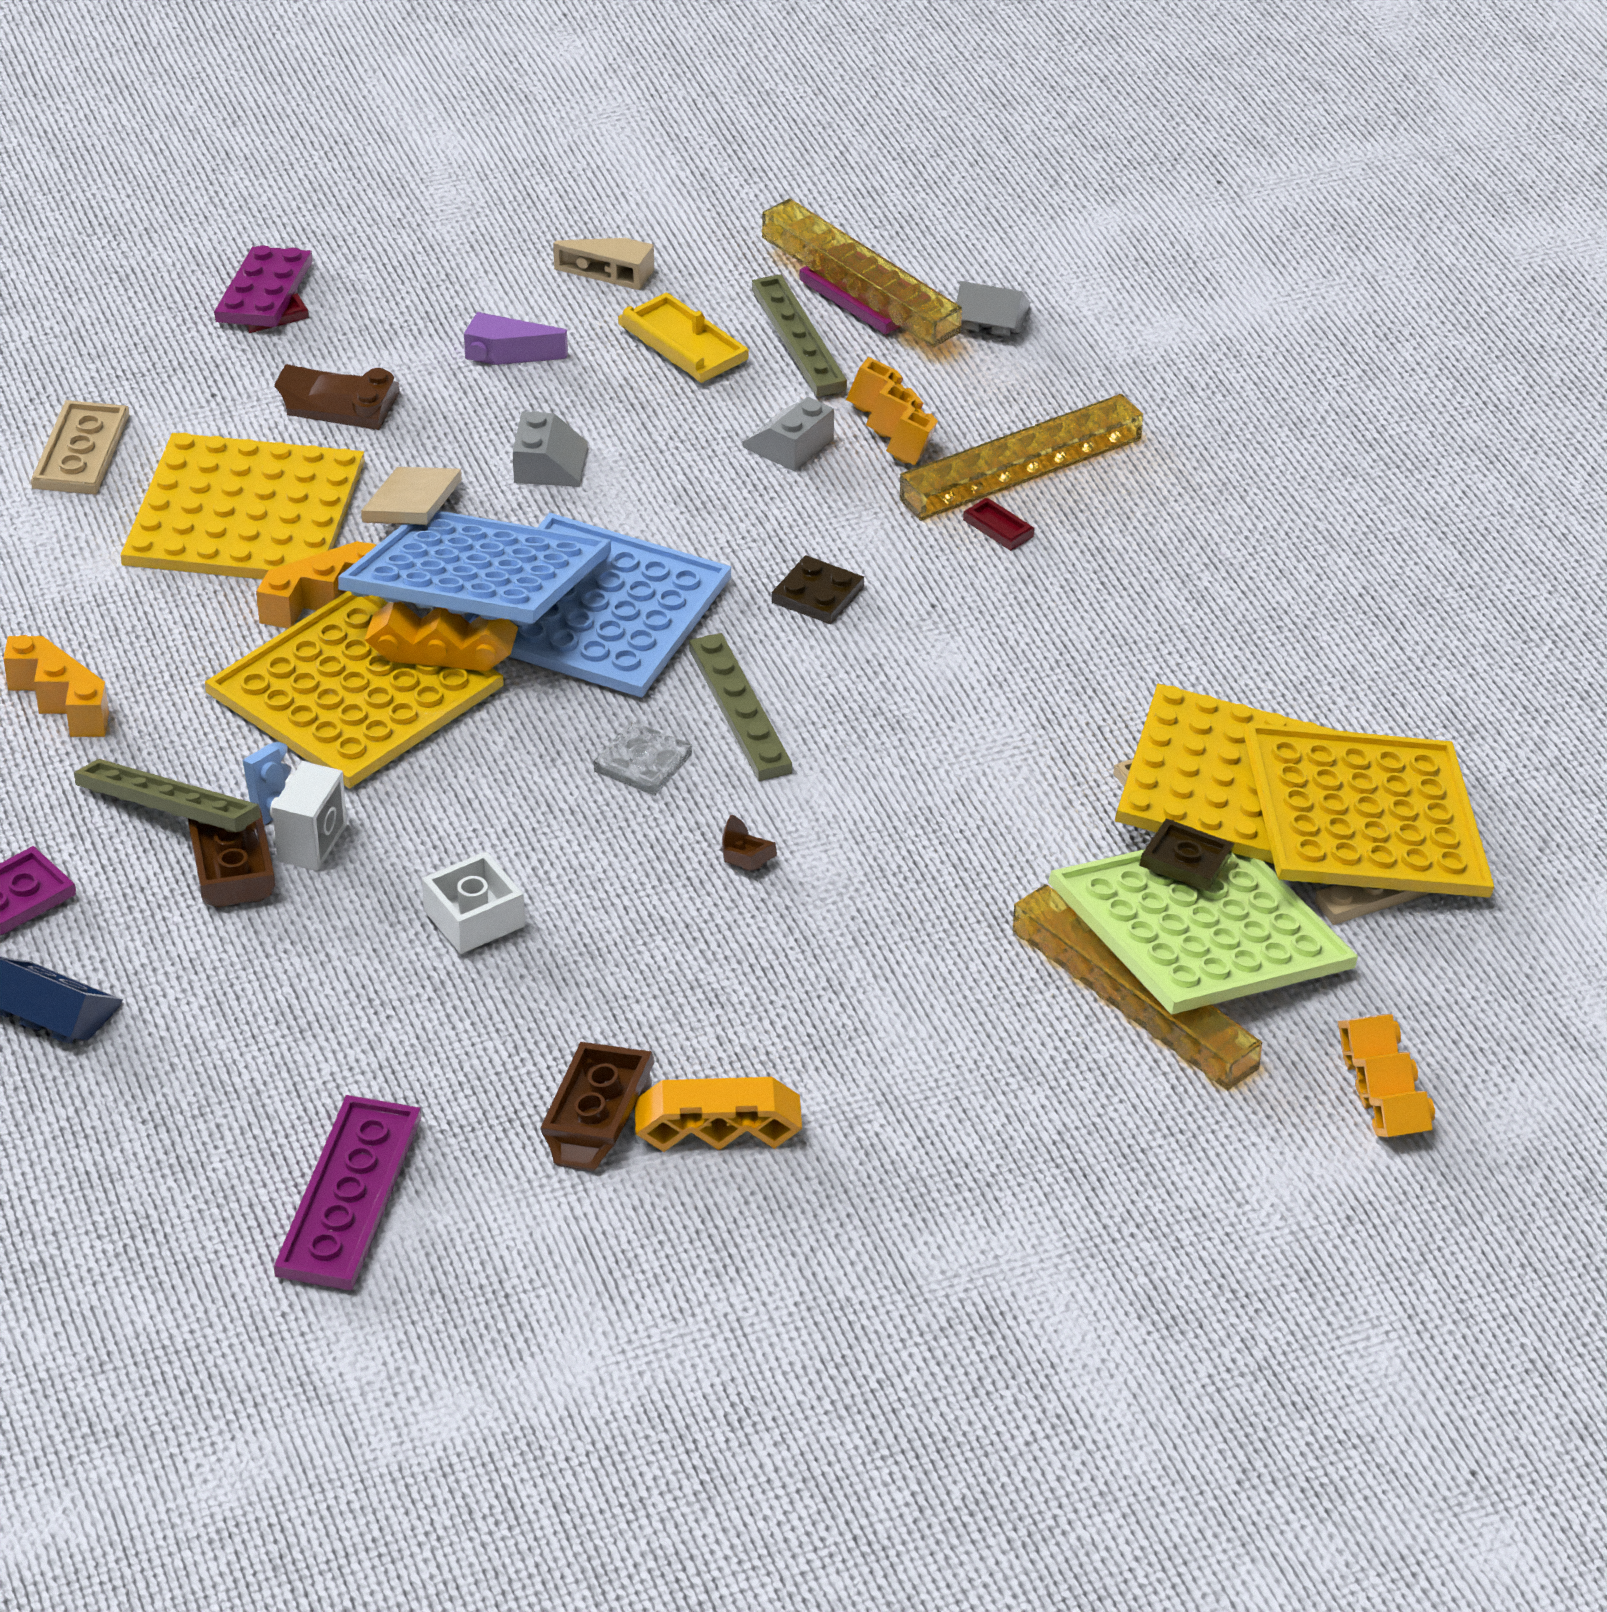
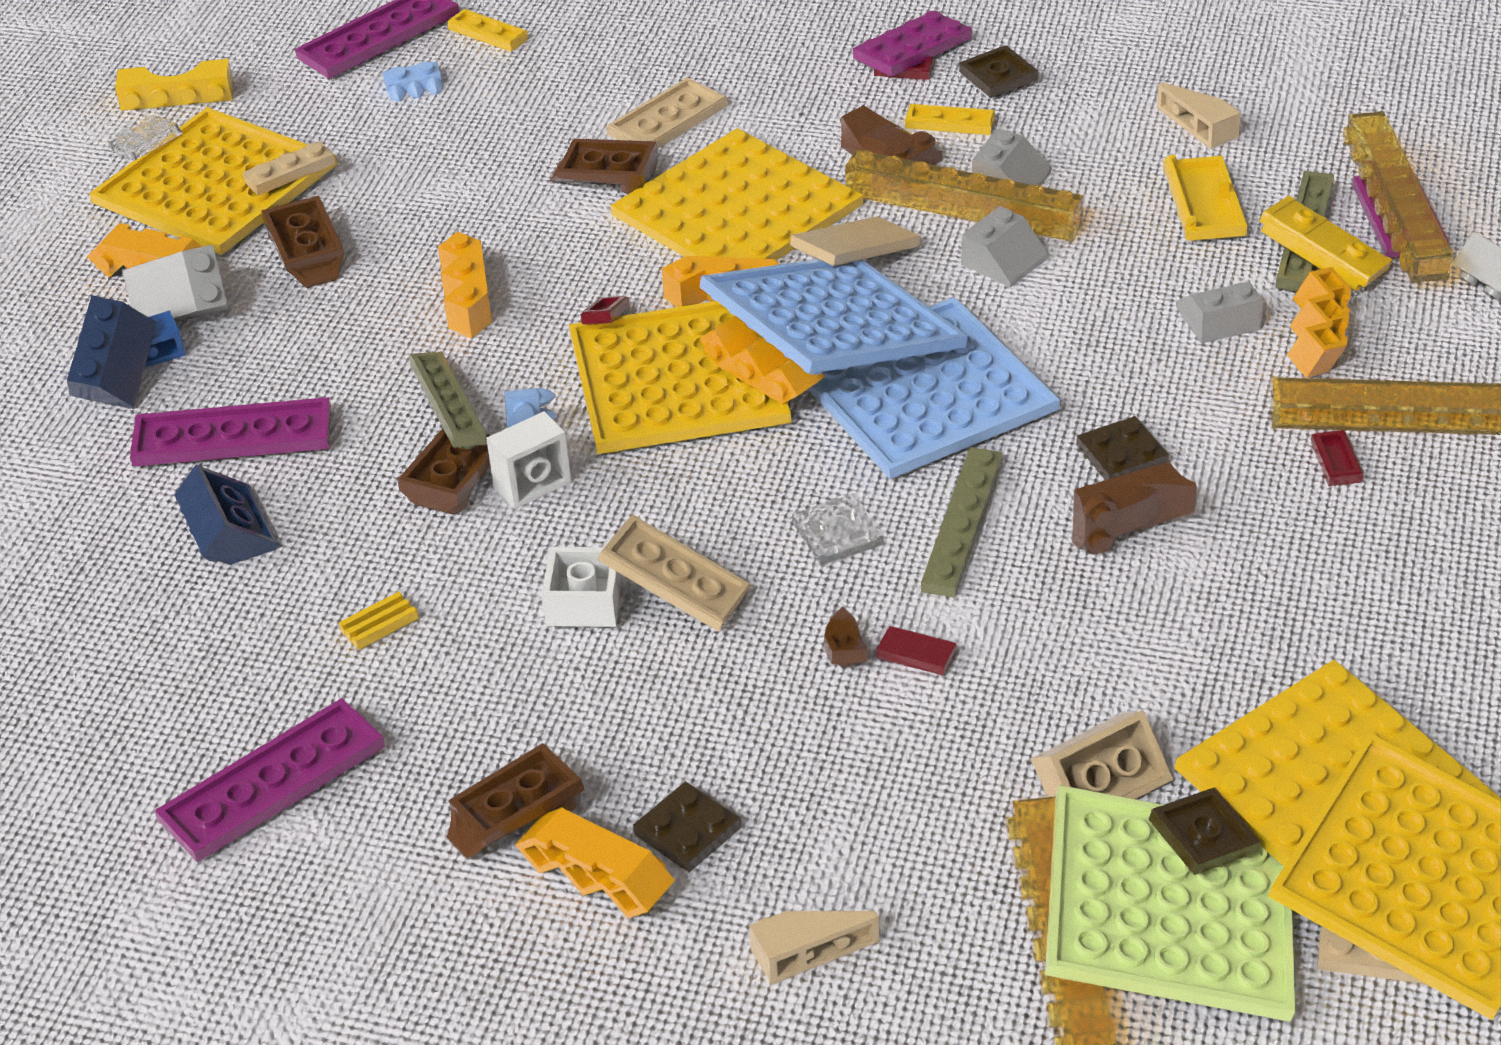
camera: 40 degrees right, 0 degrees up
medium lavender slope [464,312,568,365] -> none
none -> yellow tile [339,591,419,650]
none -> reddish brown slope [550,138,658,194]
none -> dark red tile [580,296,630,325]
none -> tan tile [598,514,751,632]
none -> dark brown plate [633,781,742,872]
none -> tan slope [749,911,879,985]
none -> clear yellow brick [845,149,1084,242]
none -> dark red tile [876,626,957,676]
none -> yellow tile [905,104,995,135]
none -> dark brown plate [959,45,1038,98]
none -> light grey slope [972,129,1050,204]
none -> tan slope [1030,710,1173,803]
none -> reddish brown slope [1072,462,1197,554]
none -> yellow container [1259,195,1393,292]

